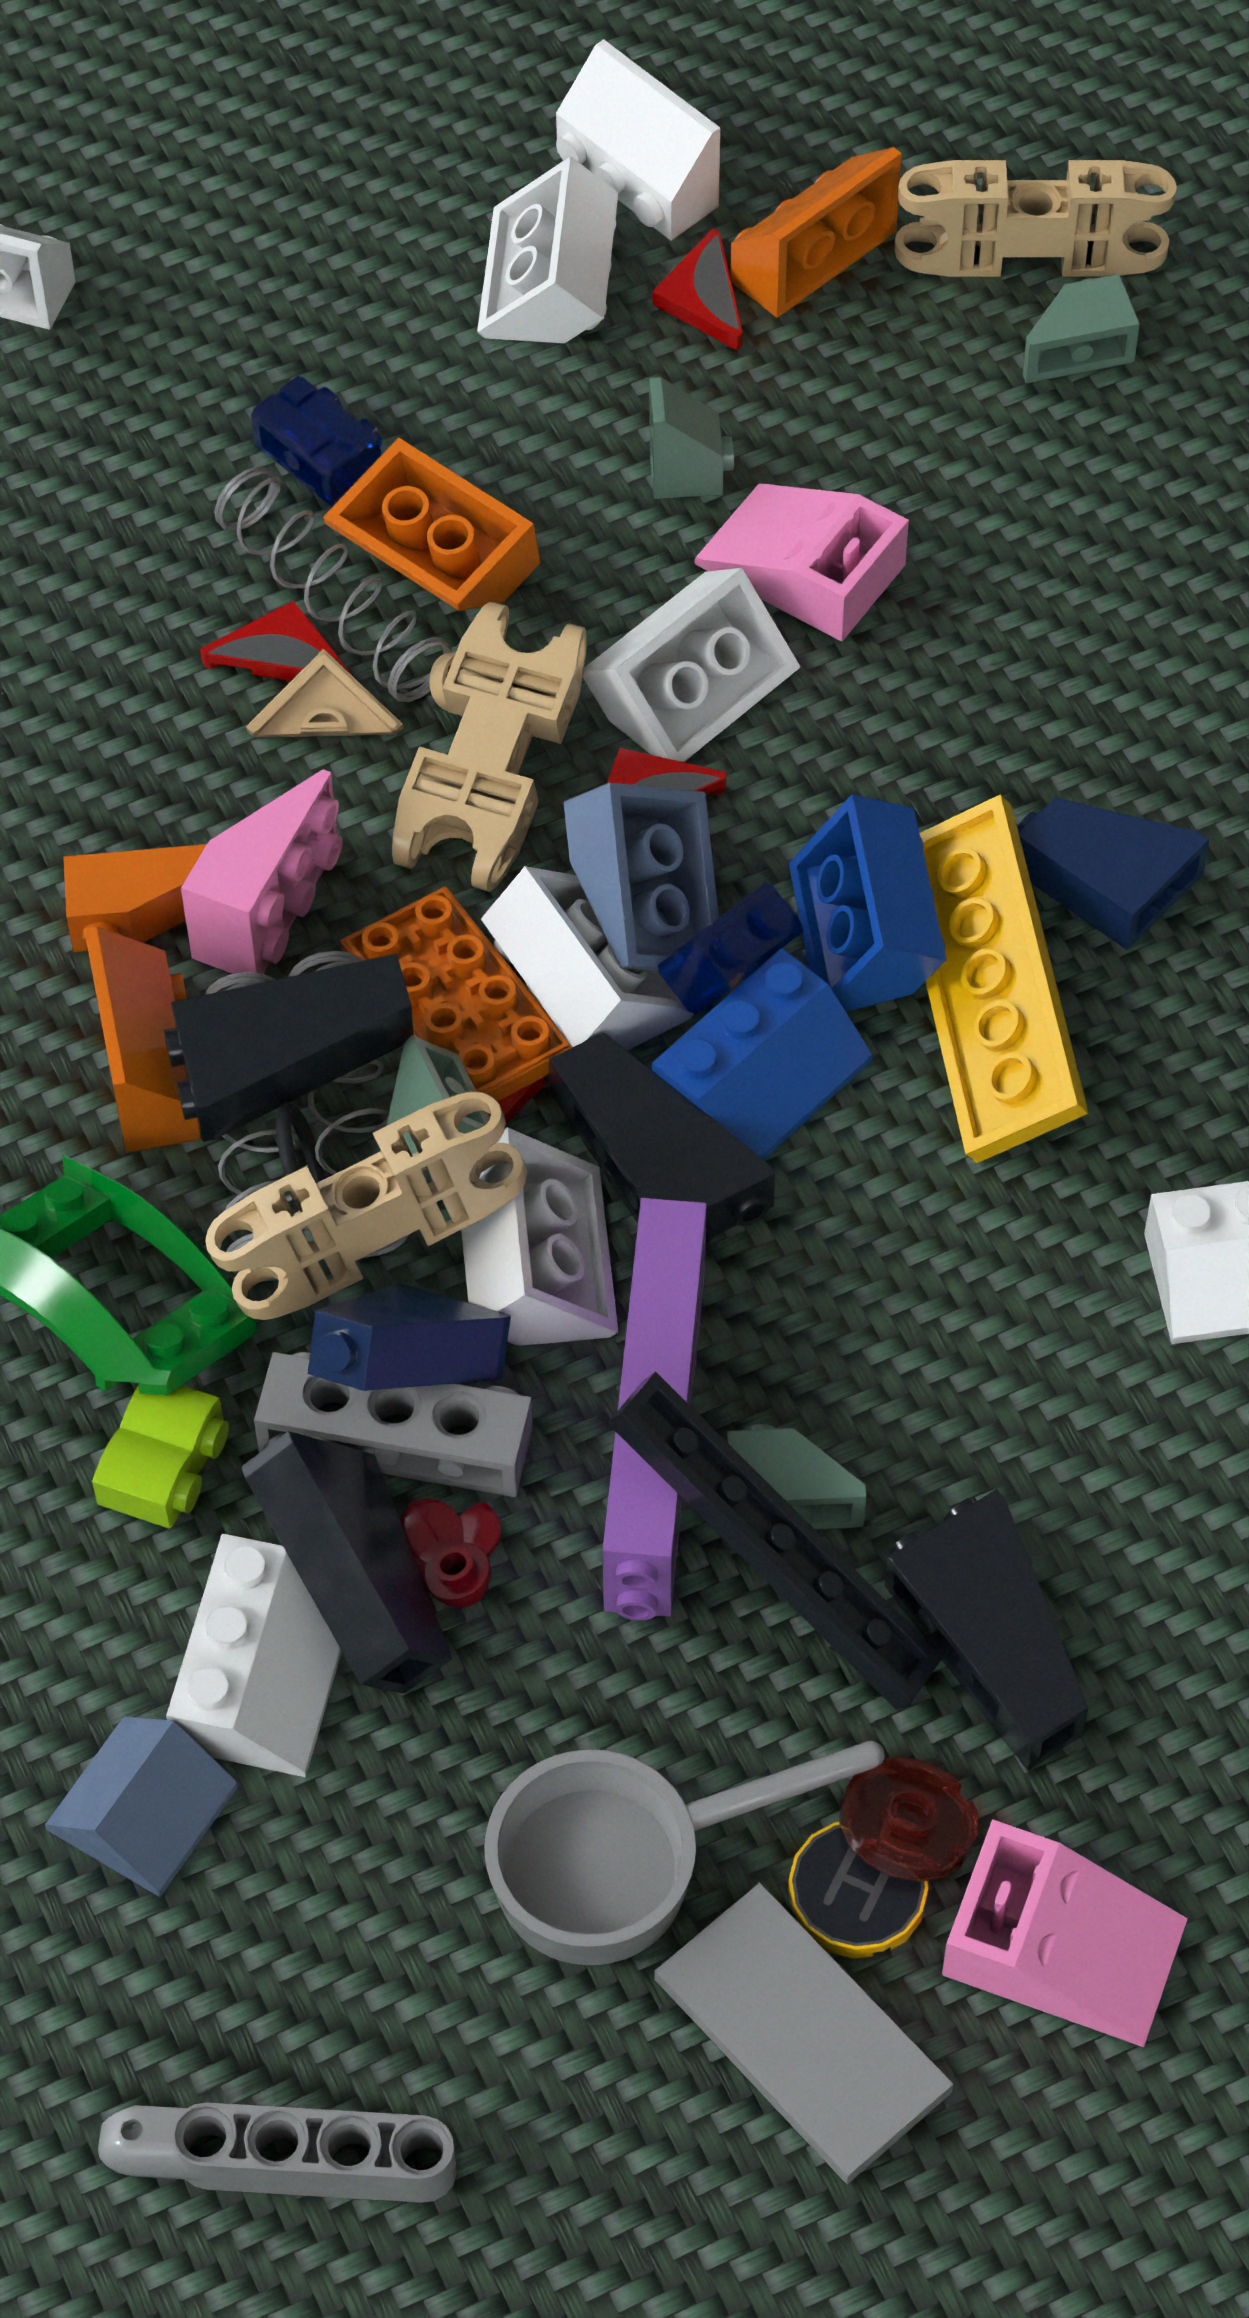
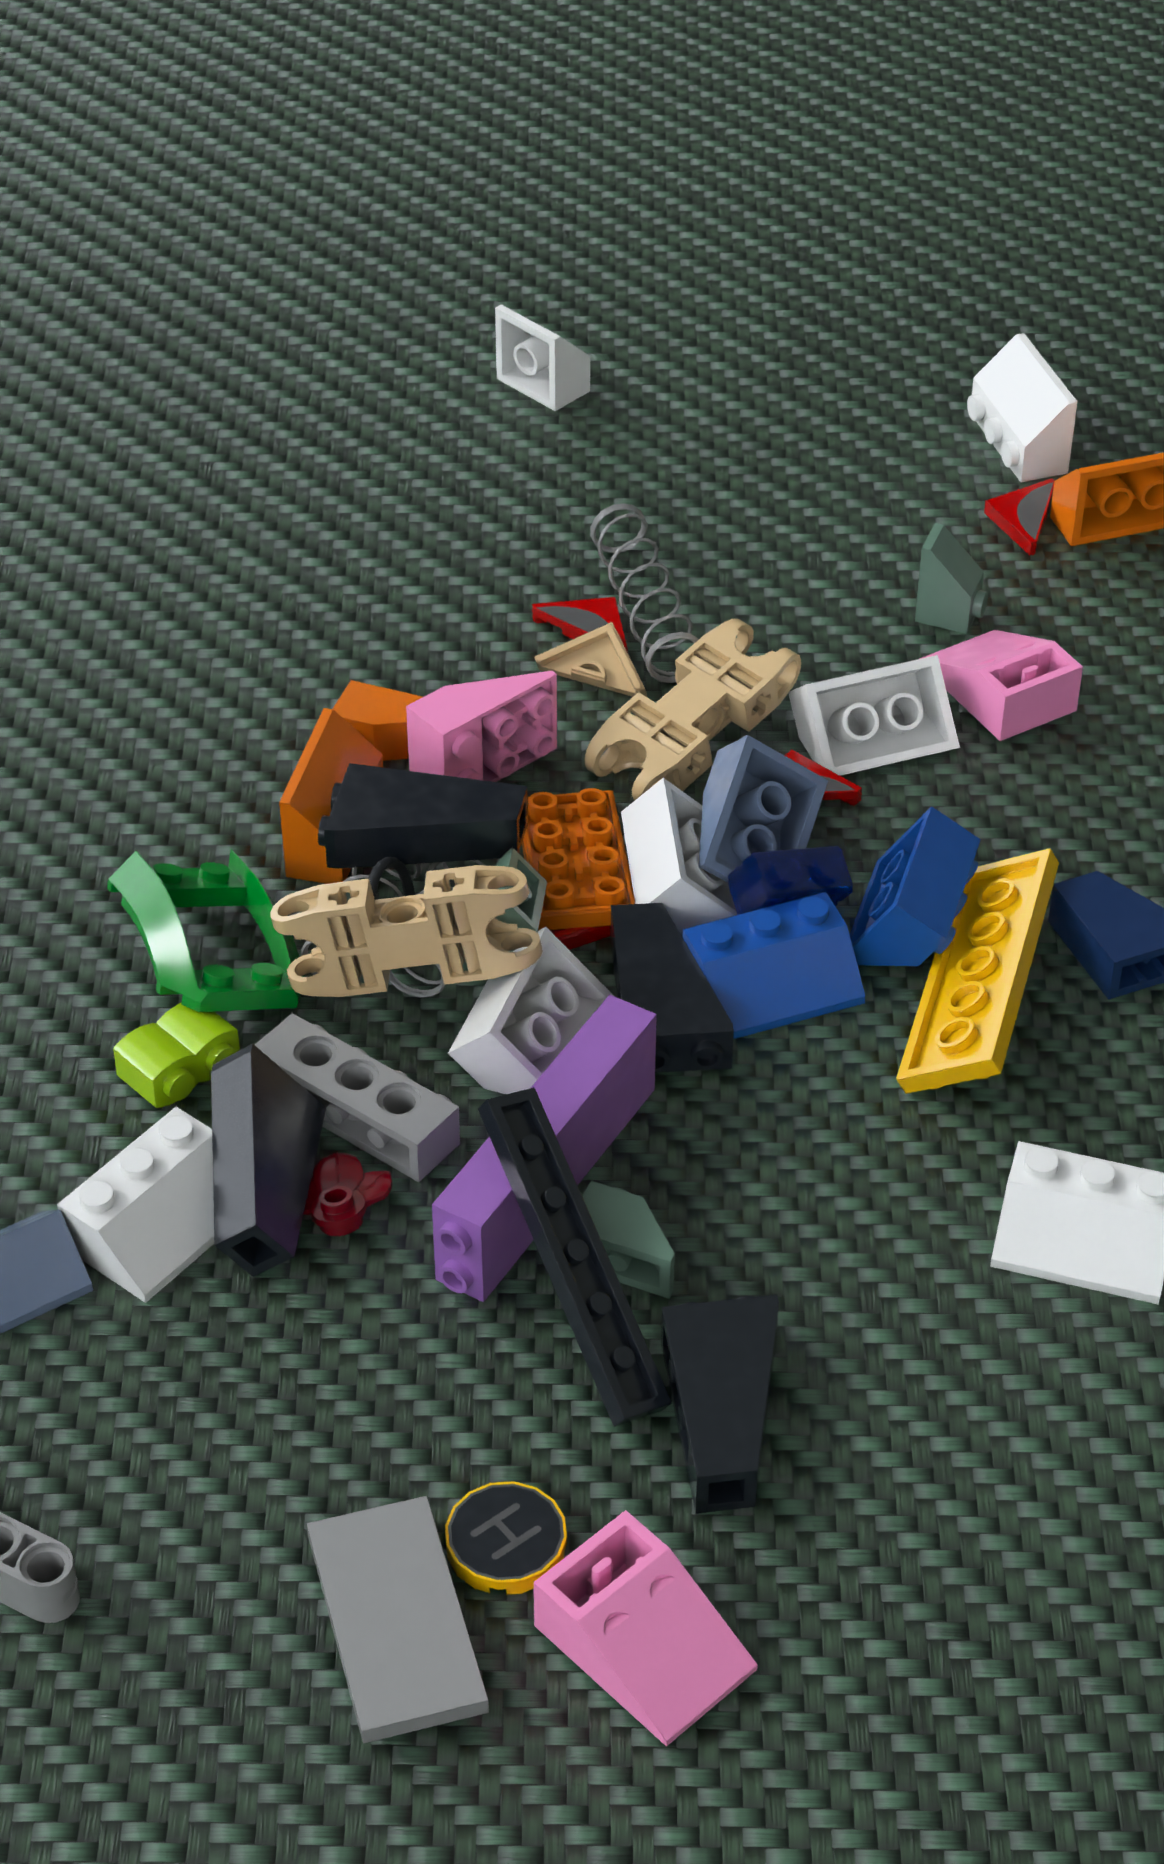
camera: 25 degrees right, 15 degrees down
clear blue brick [251,375,382,507] -> none
dark blue slope [308,1283,511,1391] -> none
orange slope [323,437,541,611] -> none
white slope [477,156,618,343] -> none
light grey piece [484,1741,885,1965] -> none
clear red tile [839,1756,978,1882] -> none

